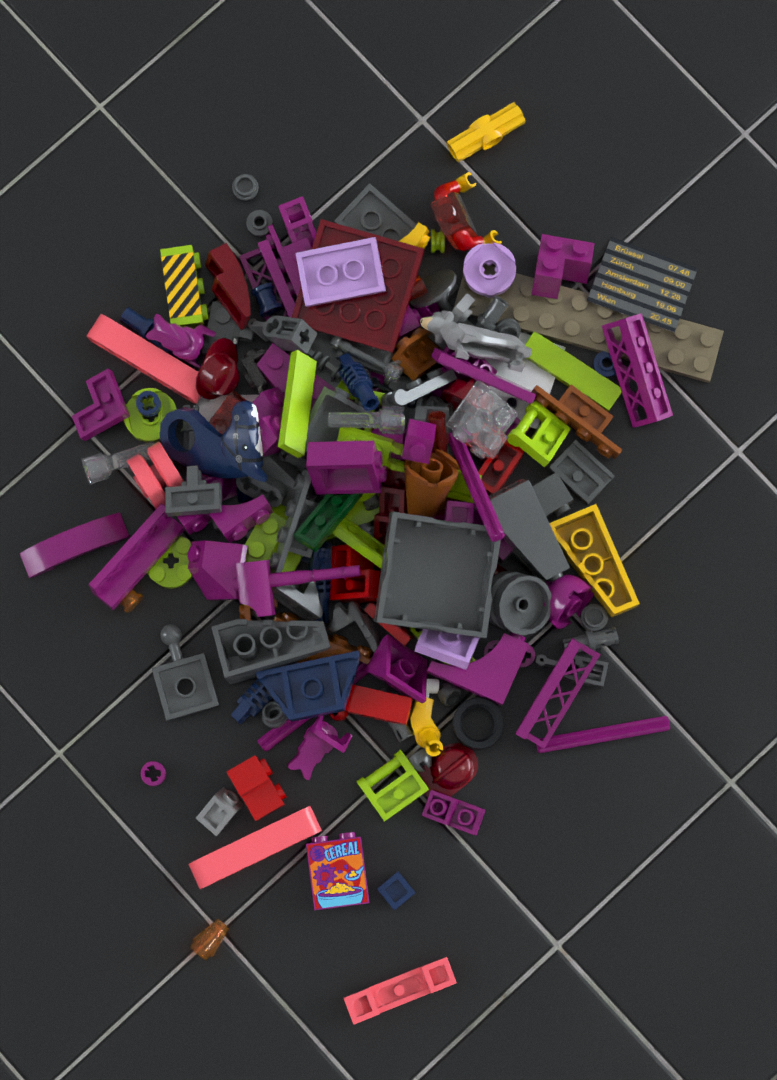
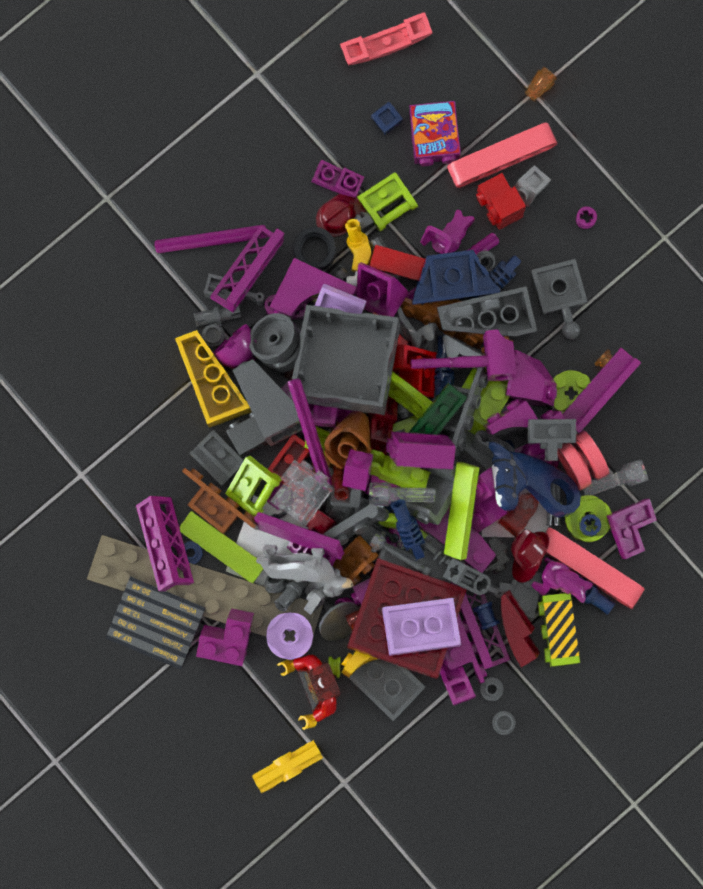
camera: 175 degrees left, 0 degrees up
magenta slope [20,512,130,578] -> none

